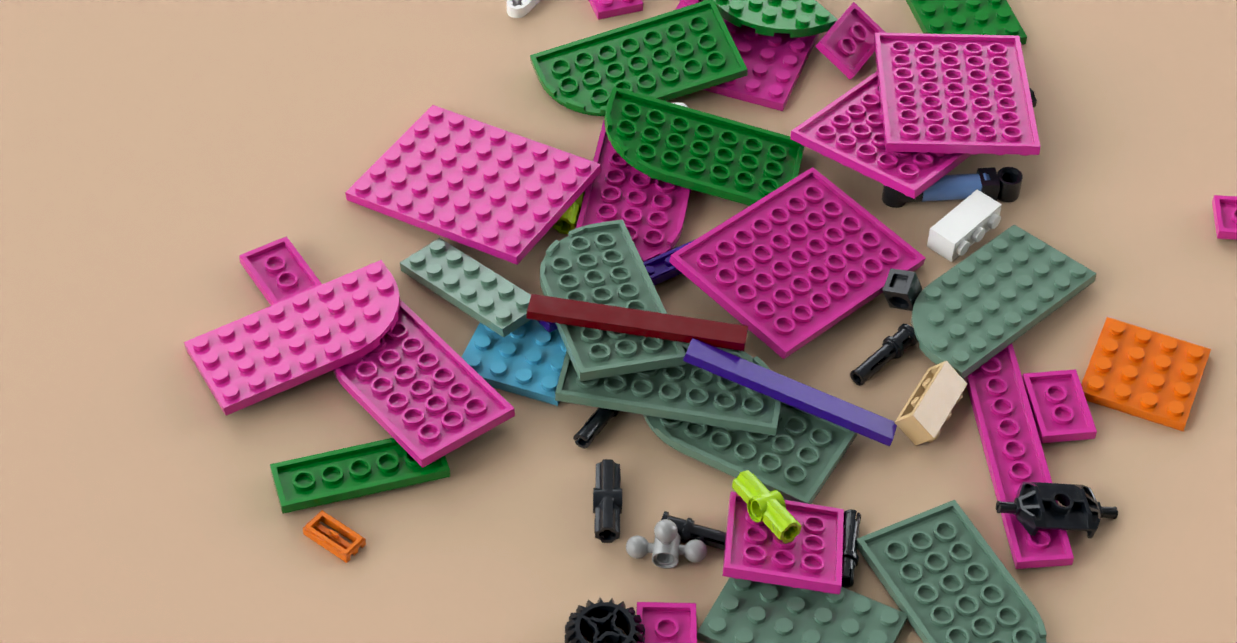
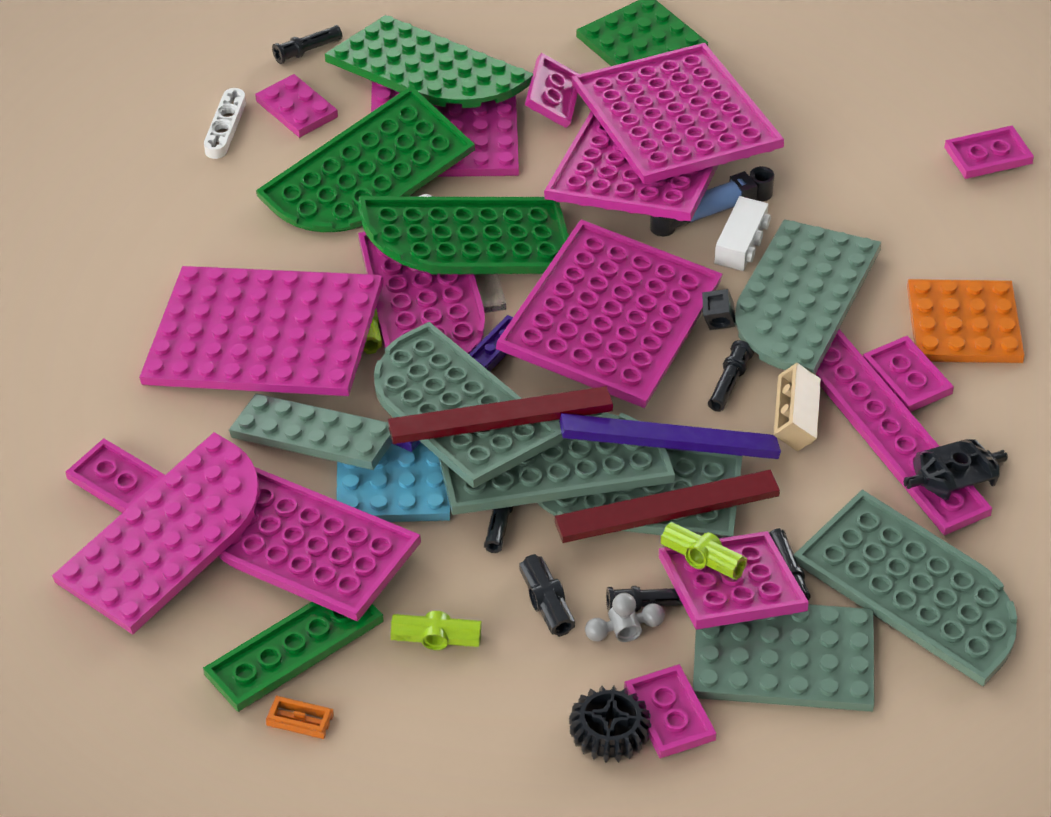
camera: 20 degrees left, 0 degrees up
none -> lime piece [391,611,482,650]
none -> clear tile [474,274,506,313]
none -> dark red tile [555,469,780,543]

